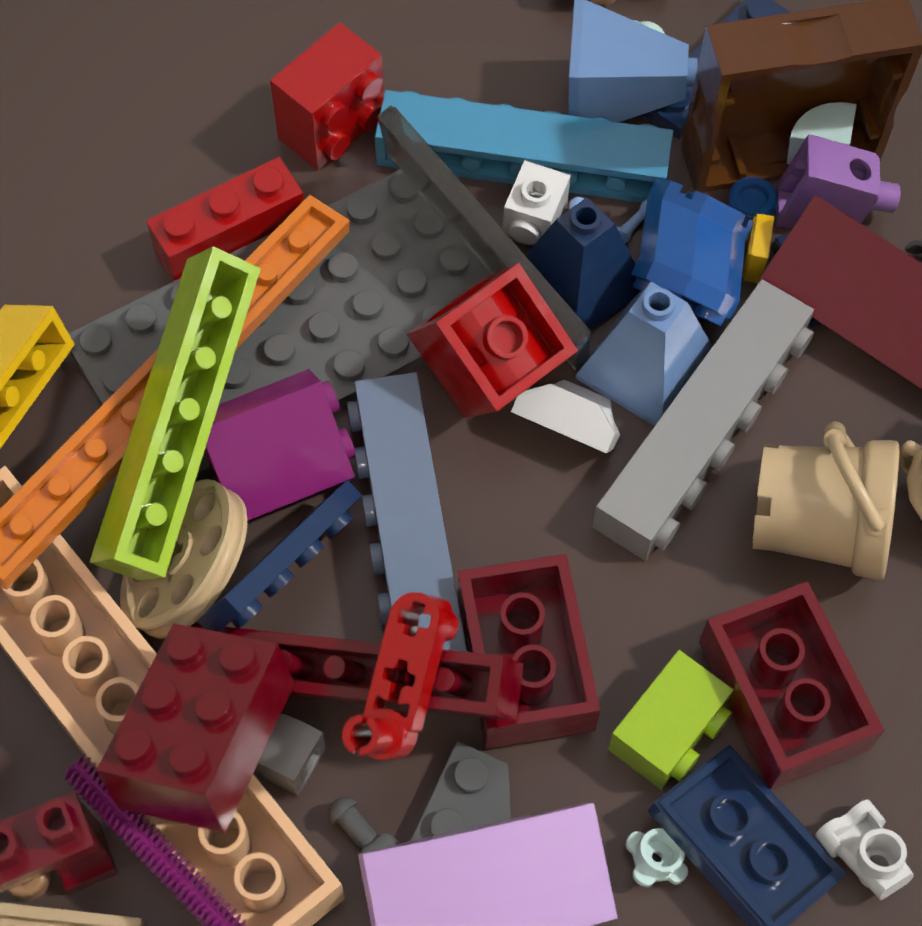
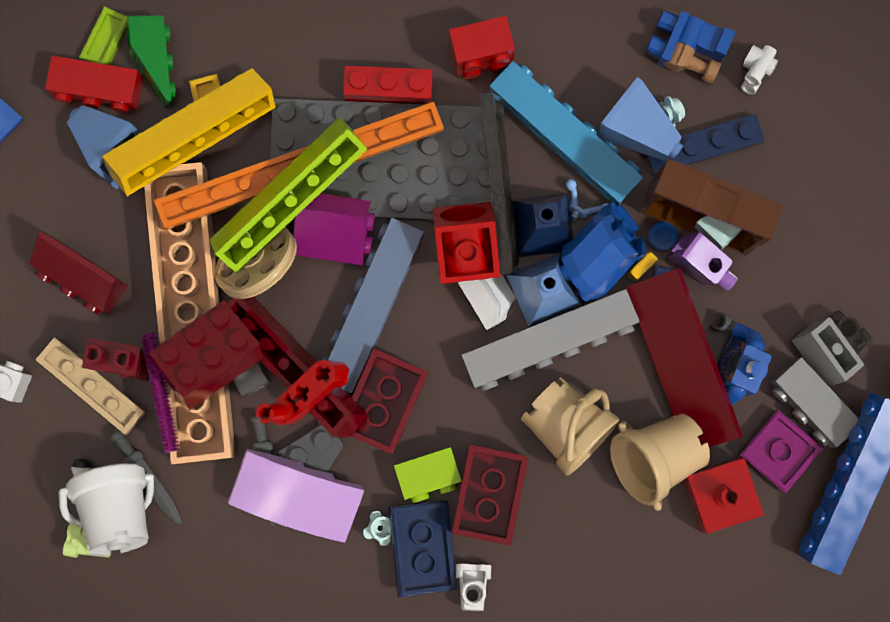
camera: 35 degrees right, 20 degrees up
dark blue plate [198,480,362,632] -> none
white brick [502,161,571,245] -> none

